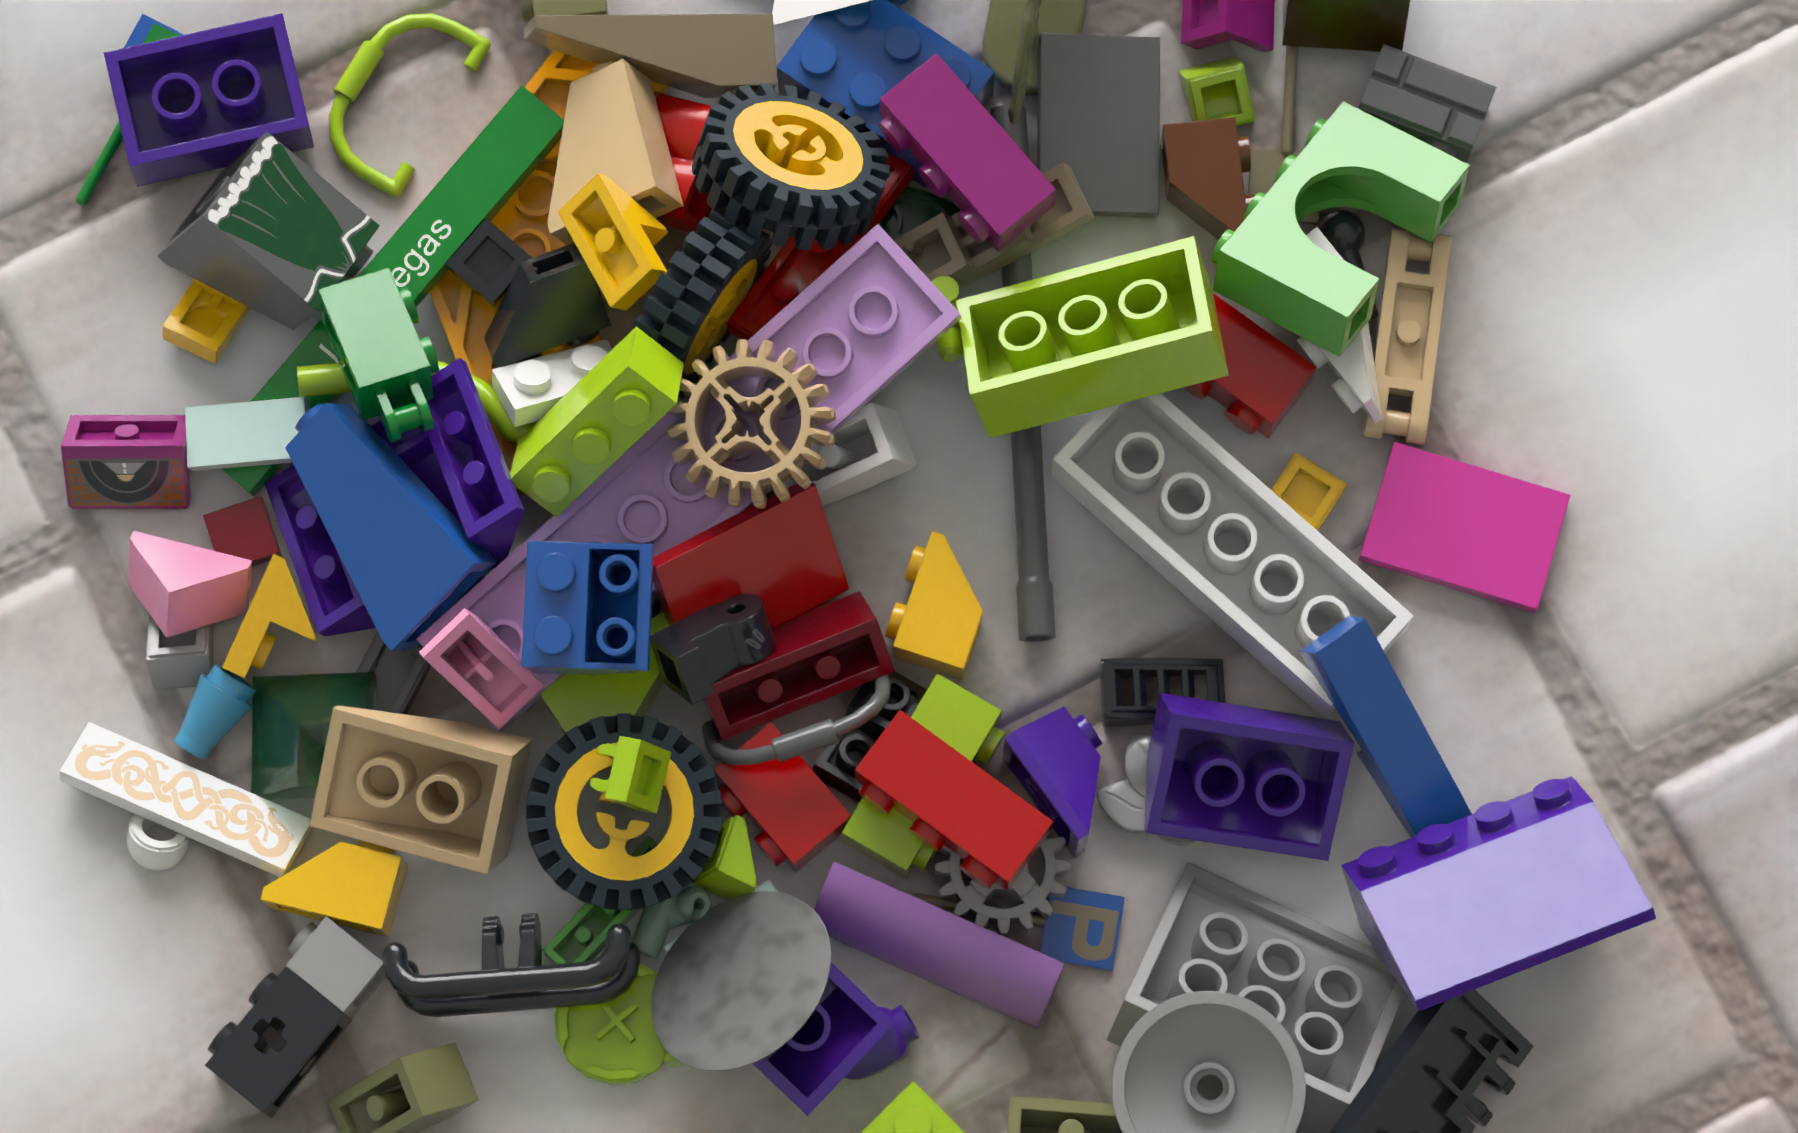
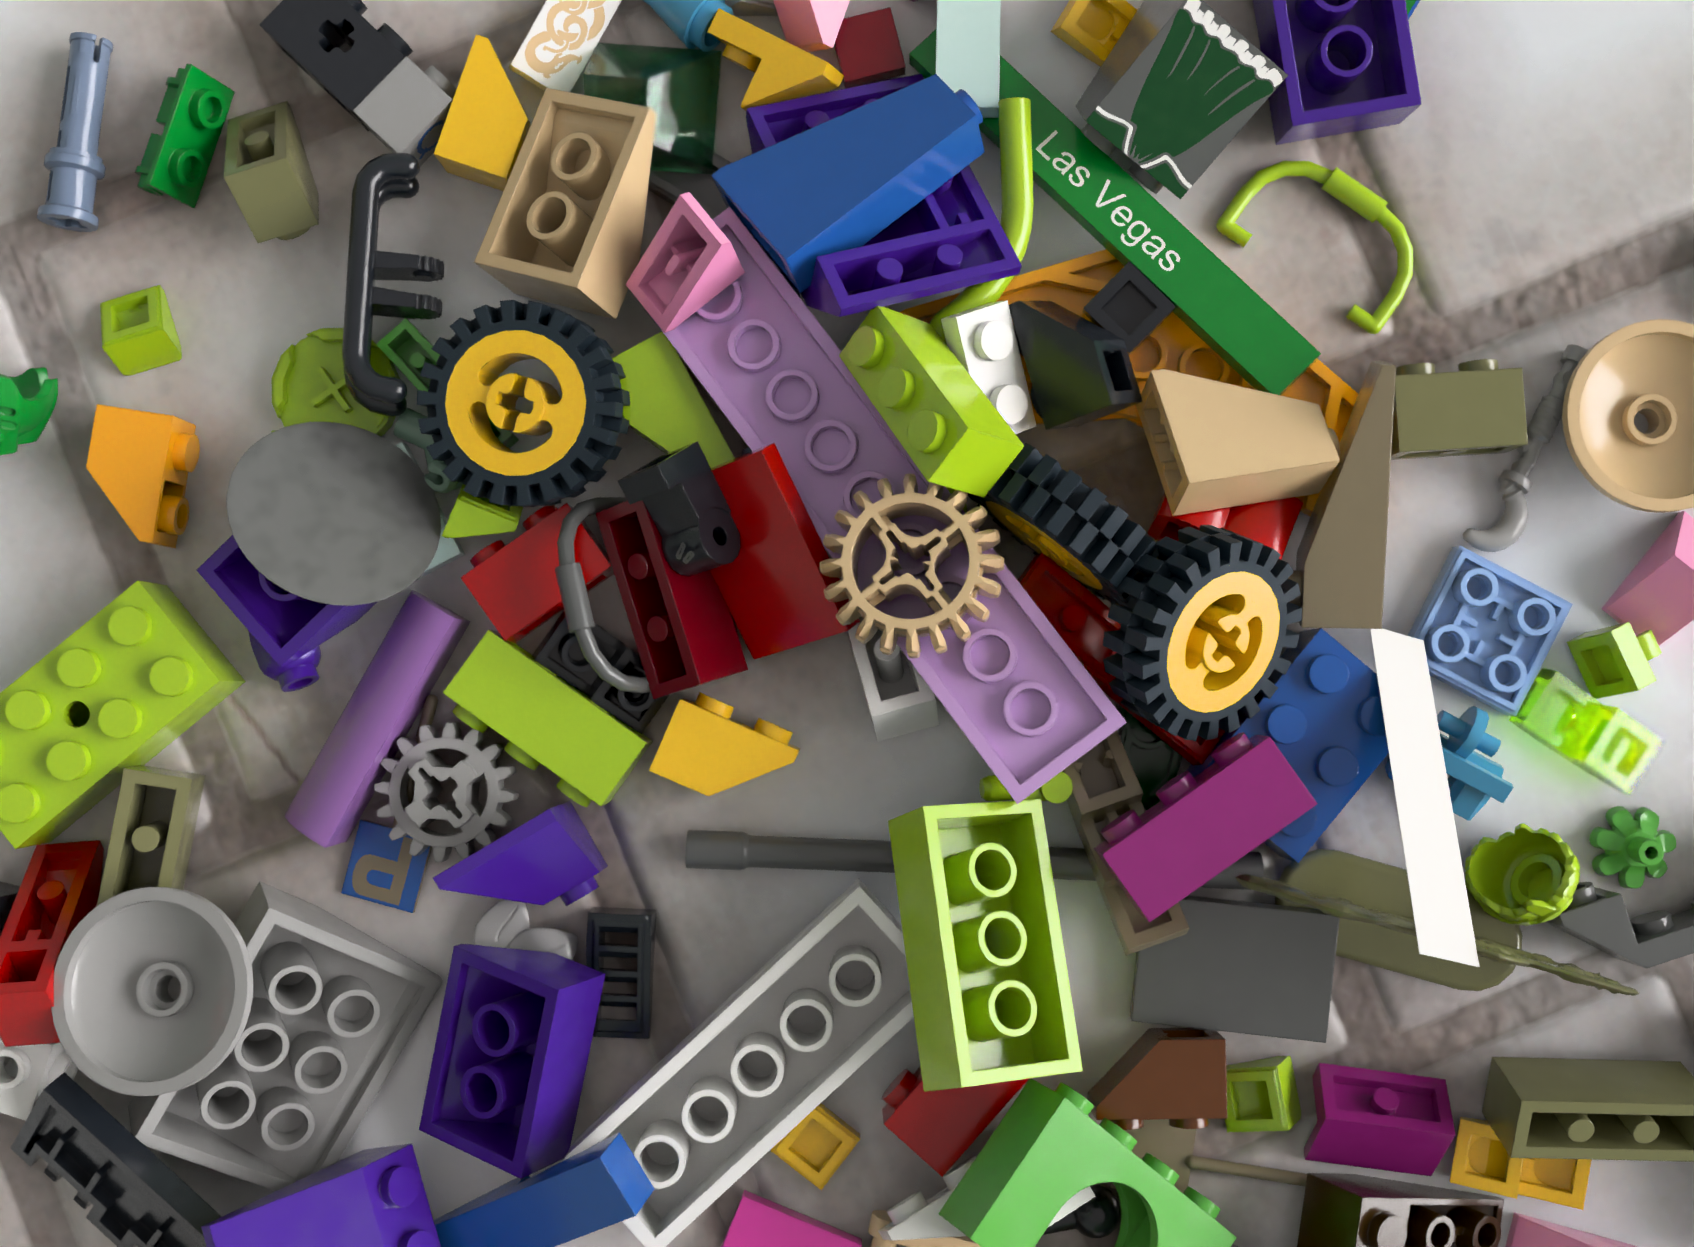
camera: 90 degrees right, 10 degrees up
brick [318,268,439,443] -> none
blue slope [522,541,654,675] -> none
yellow slope [558,173,668,311] -> none
lime tile [590,736,671,814] -> none
red brick [855,710,1053,891] -> none

